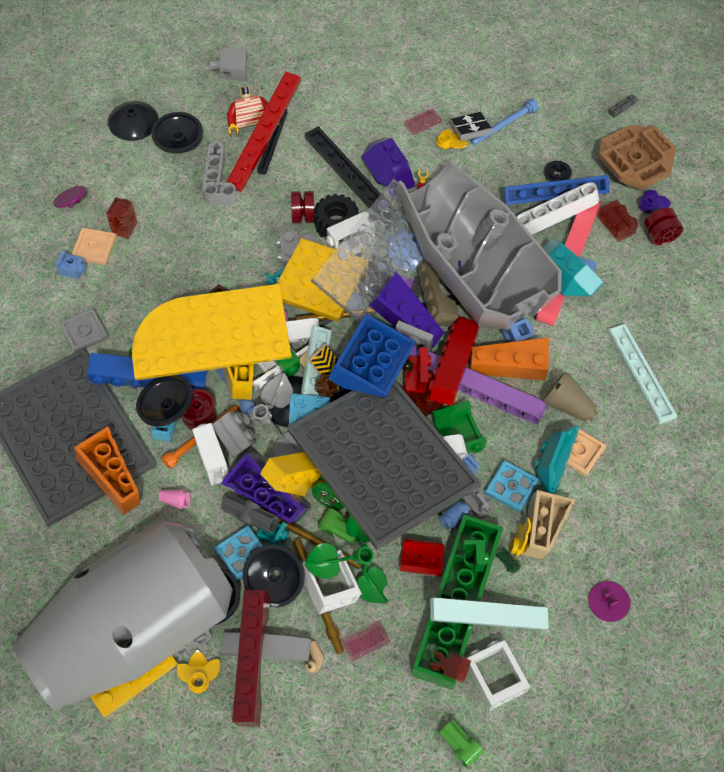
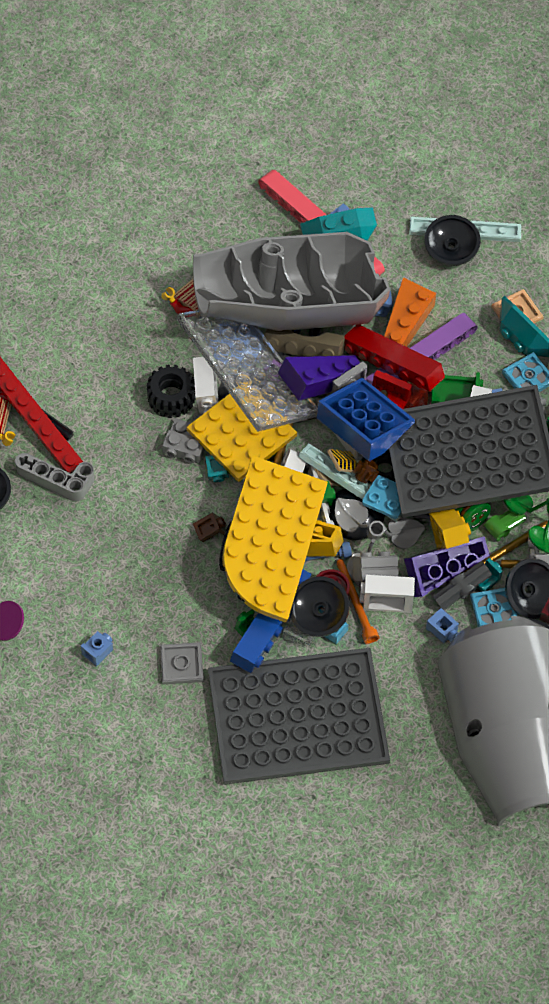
camera: 65 degrees left, 0 degrees up
light nougat tile [71,228,117,265] -> none
orange wedge [74,426,140,515] -> none
clear red brick [106,197,137,239] -> none
bright pink cone [159,489,190,509] -> none
dark red wheel [291,191,315,224] -> none
black plate [305,126,400,226] -> none
dark purple wedge [361,137,416,190] -> none
clear pink tile [404,108,442,135] -> none
yellow plate [436,129,468,149] -> none
tile [450,111,493,141] -> none
medium blue piece [471,98,538,145] -> none
blue brick [500,175,610,205] -> none
white beam [517,183,599,235] -> none
dark tan cone [542,371,598,422] -> none
black gear [544,161,572,181] -> none
medium nougat piece [598,125,676,190] -> none
clear red brick [598,200,638,242] -> none
dark grey axle [609,94,637,117] -> none
dark purple plate [639,190,671,213] -> none
dark red wheel [644,207,684,246] -> none
none -> black dish [424,215,481,266]
none -> medium blue brick [426,608,459,643]

